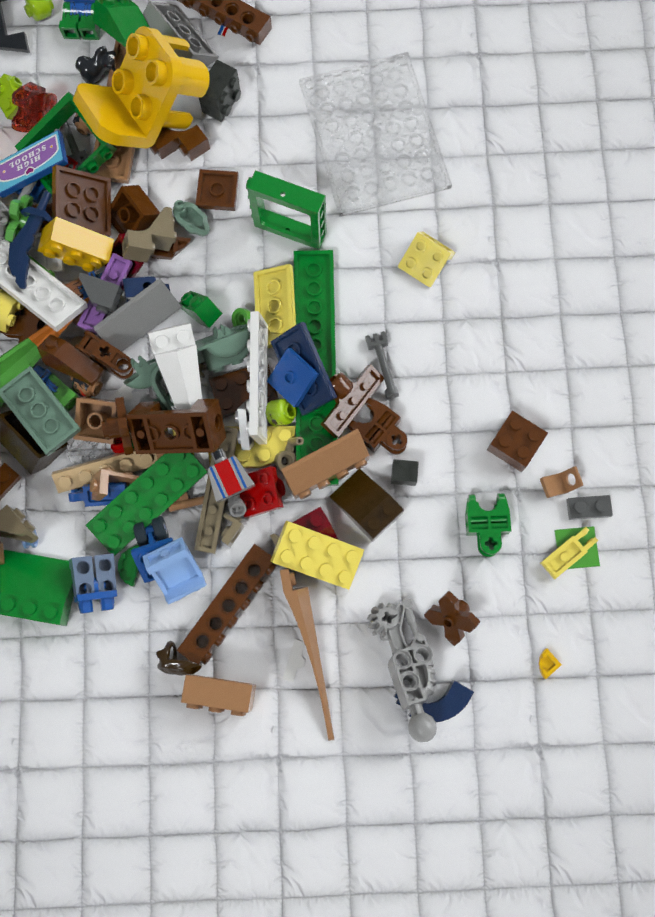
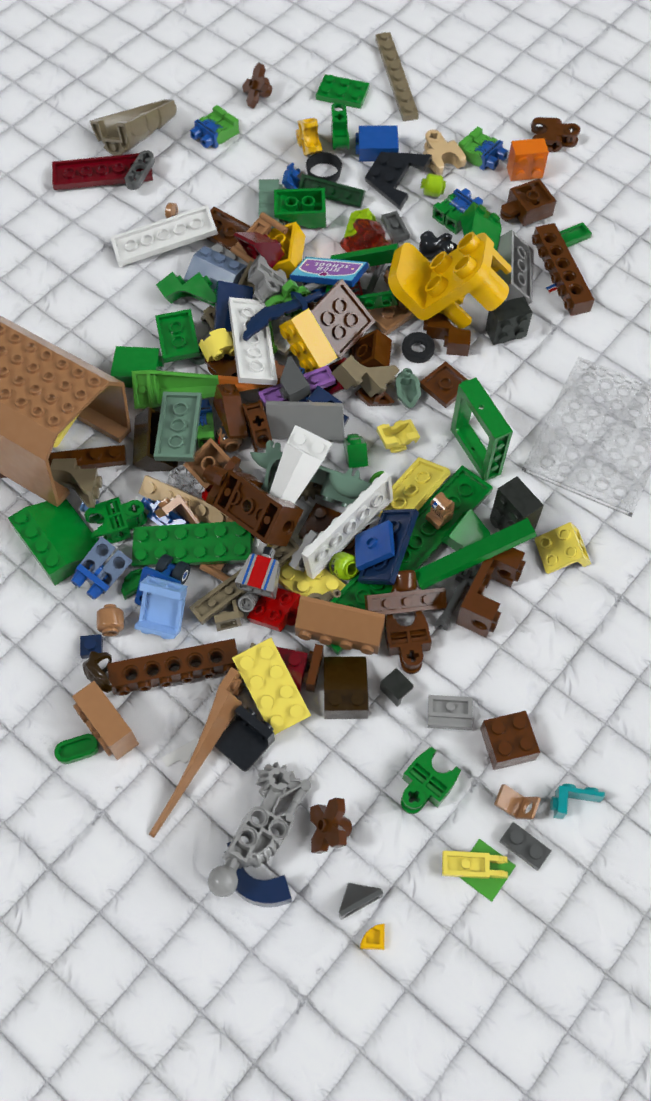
camera: 40 degrees right, 15 degrees down
none -> green tile [54,734,100,764]
none -> dark blue plate [80,634,103,659]
none -> green piece [84,497,147,544]
none -> medium nougat head [97,604,124,637]
none -> black bracket [215,705,275,772]
none -> reddish brown plate [303,644,324,693]
none -> dark grey slope [339,883,383,920]
none -> light yellow cylinder [377,419,420,453]
none -> dark grey plate [381,211,410,244]
none -> black tyre [402,332,435,363]
none -> green tile [415,518,537,590]
none -> medium nougat leg [425,492,455,530]
none -> light grey plate [428,695,472,730]
none -> green torso [441,508,490,551]
none -> reddish brown plate [456,548,526,638]
none -> pearl dark grey brick [489,476,544,547]
none -> teal bracket [550,784,605,819]

